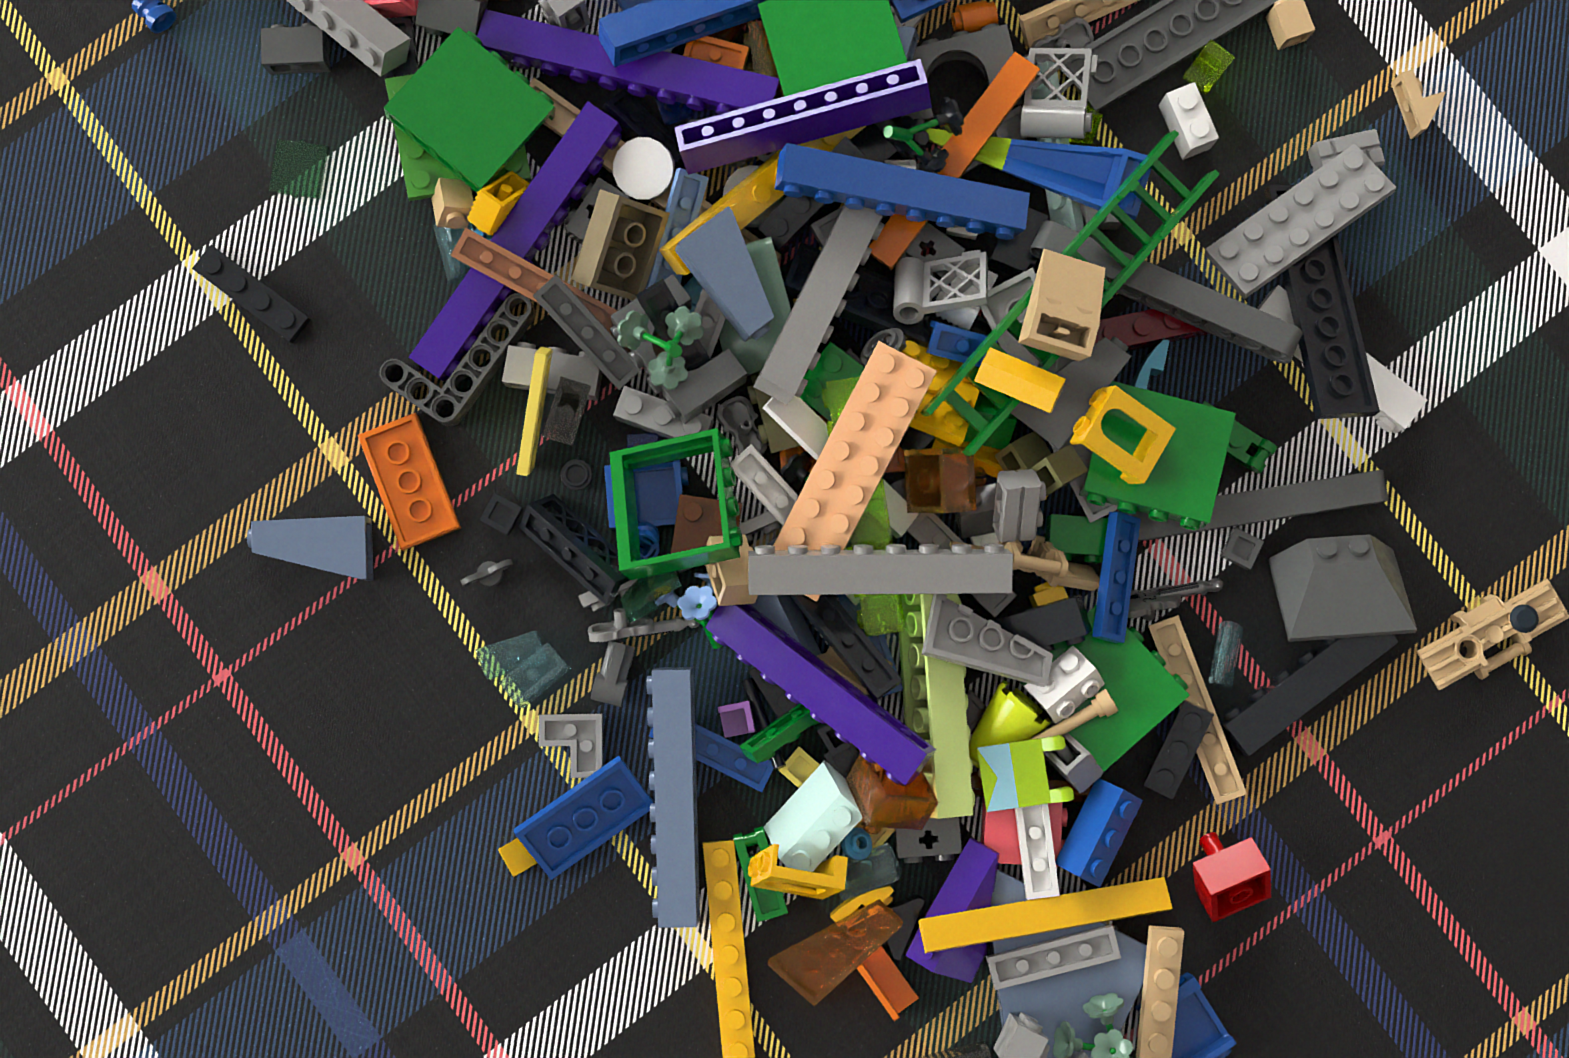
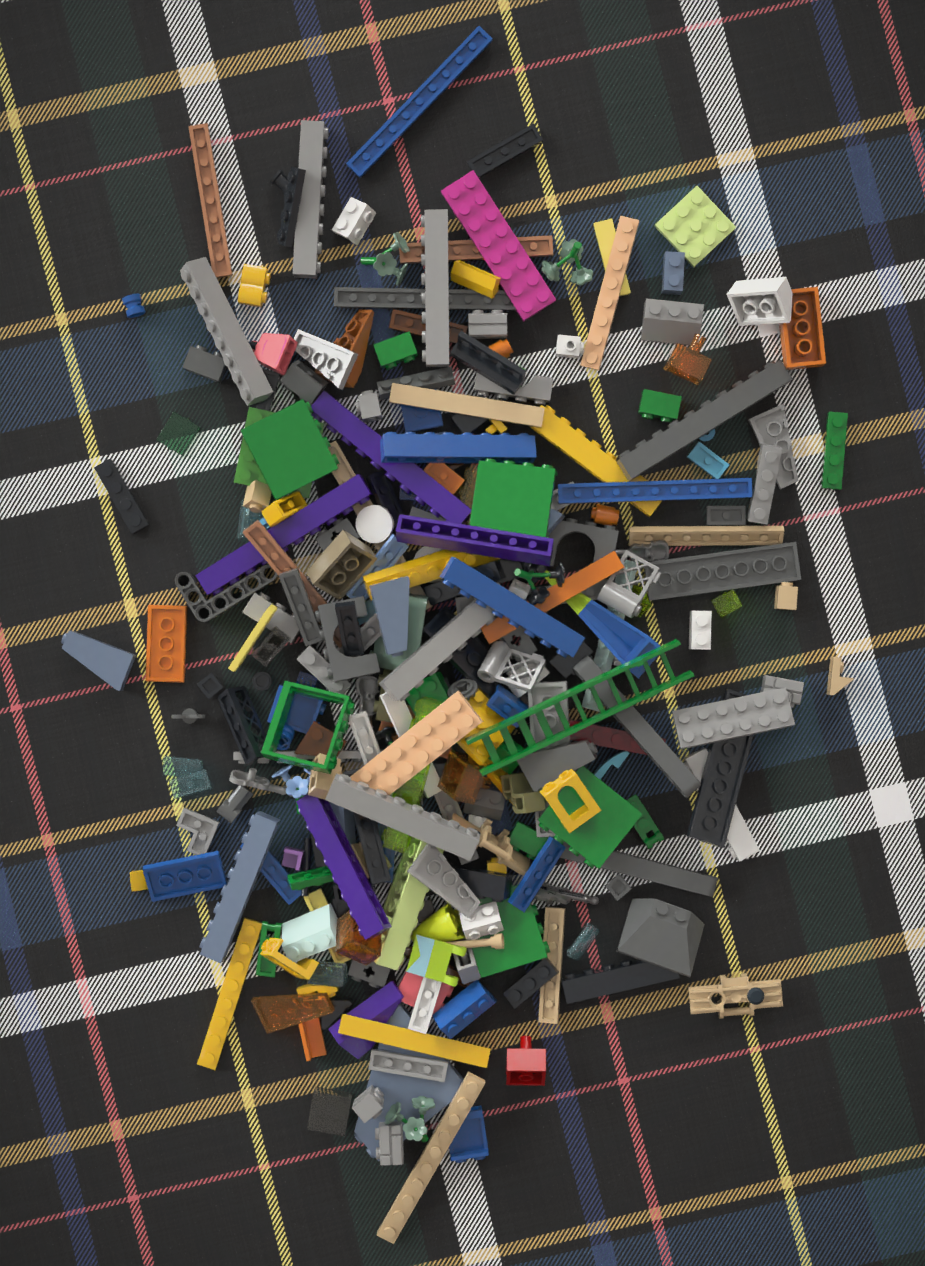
camera: 30 degrees right, 5 degrees up
sand green plant [617,306,704,390] -> none
clear green slope [620,571,682,623] -> none
dark azure plate [841,827,872,860] -> none
yellow piece [974,347,1066,413] -> none
light grey brick [992,469,1046,542] -> none
tan slope [1018,249,1105,361] -> none

